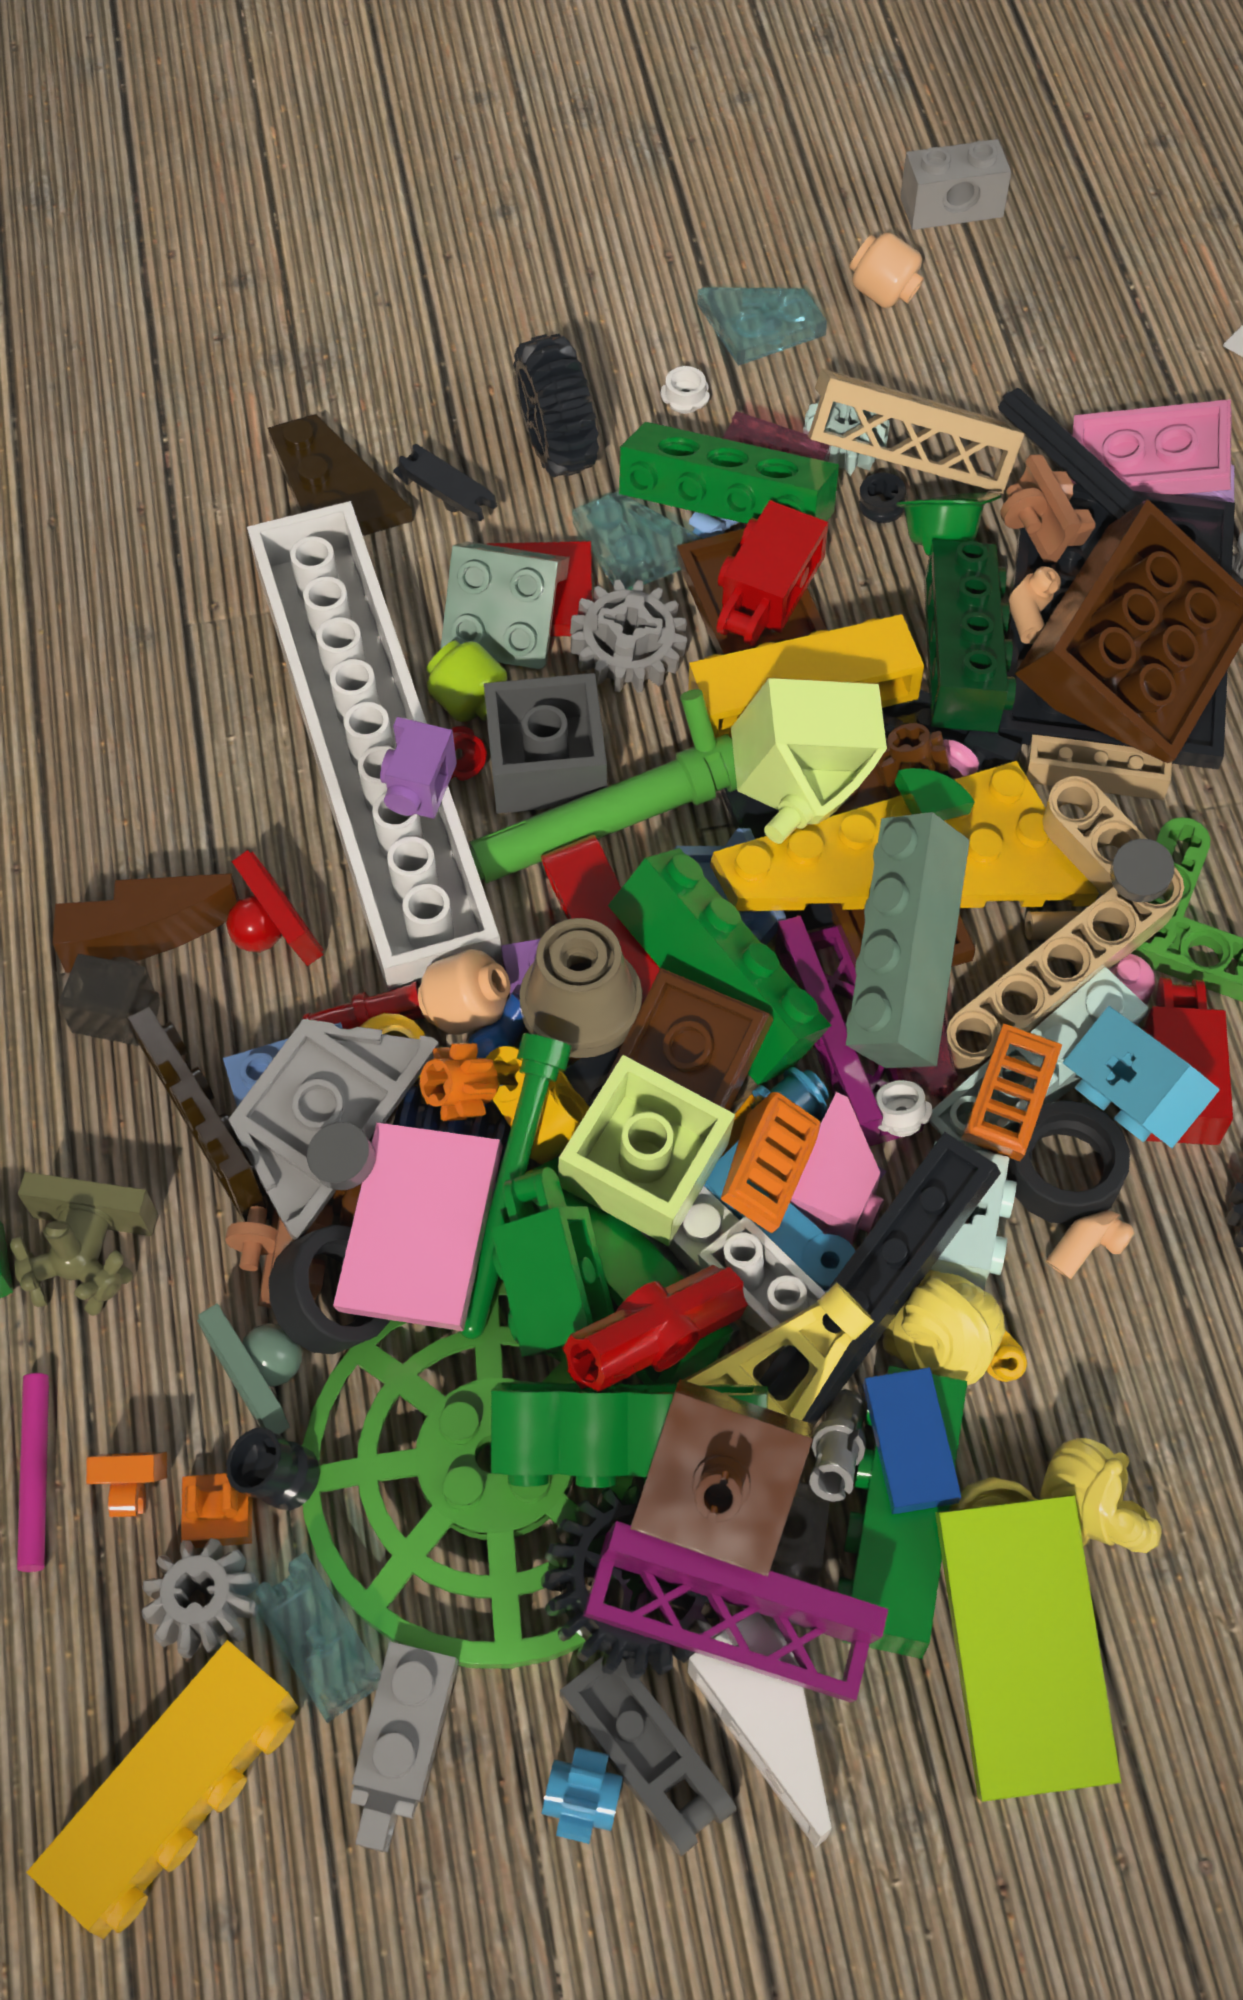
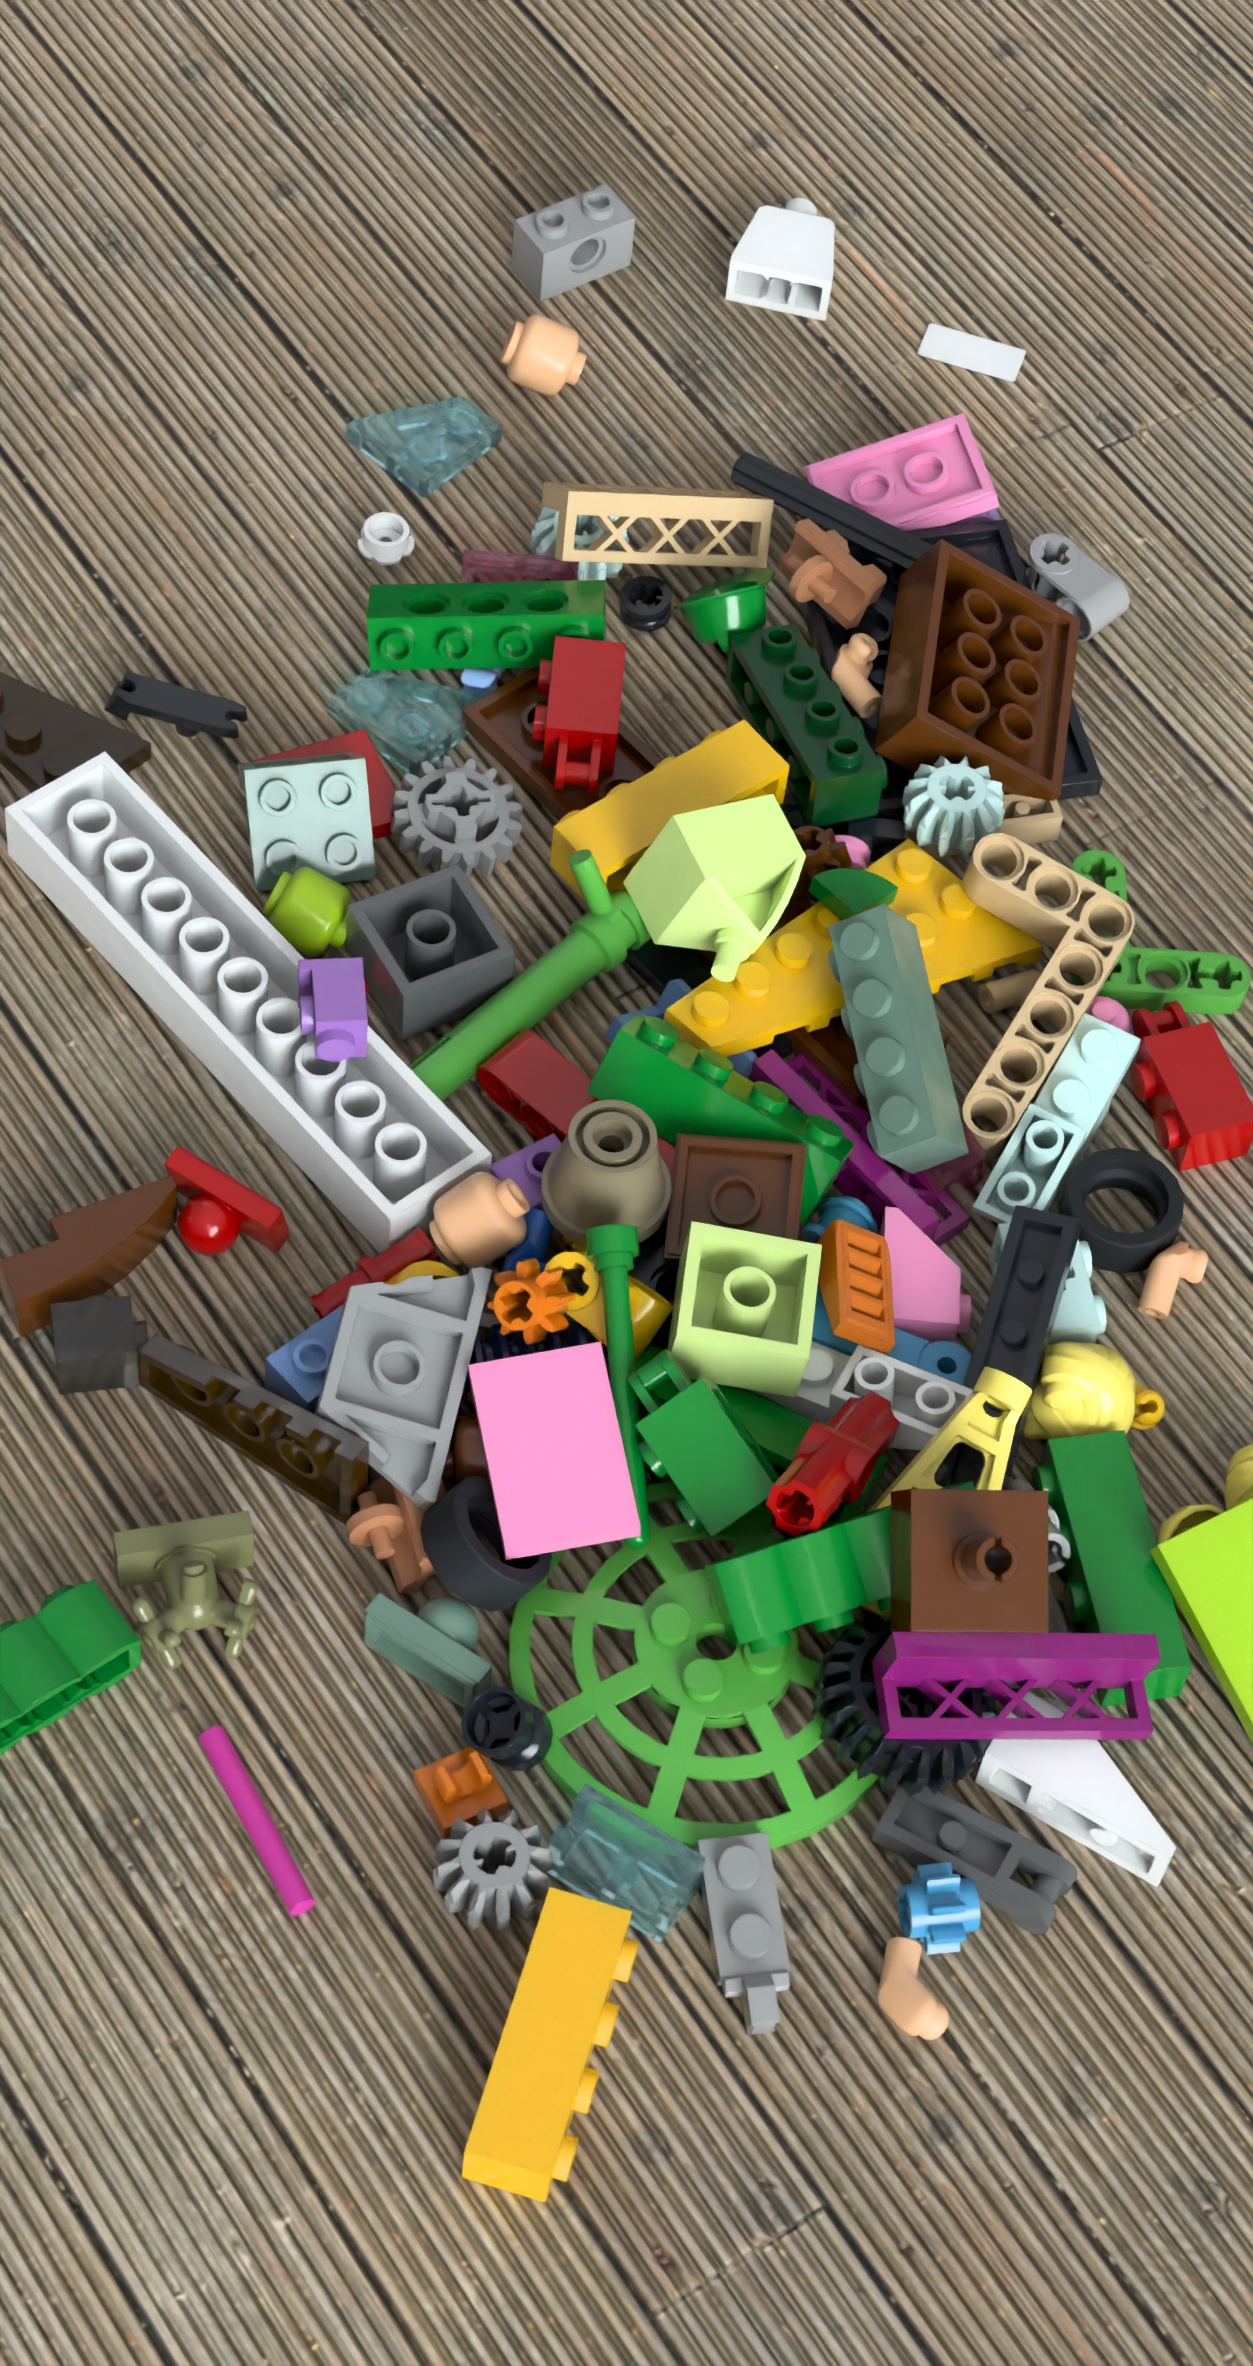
camera: 30 degrees left, 5 degrees down
orange tile [87,1452,167,1517] -> none
dark grey tile [307,1122,375,1190] -> none
black gear [513,333,599,477] -> none
blue tile [863,1368,962,1515] -> none
white plate [875,1080,933,1137] -> none
orange slope [961,1023,1062,1161] -> none
medium azure brick [1063,1006,1220,1148] -> none
dark grey tile [1110,839,1175,902] -> none
none -> white torso [725,198,835,321]
none -> light nougat arm [877,1937,949,2040]
none -> light aqua gear [902,755,1005,858]

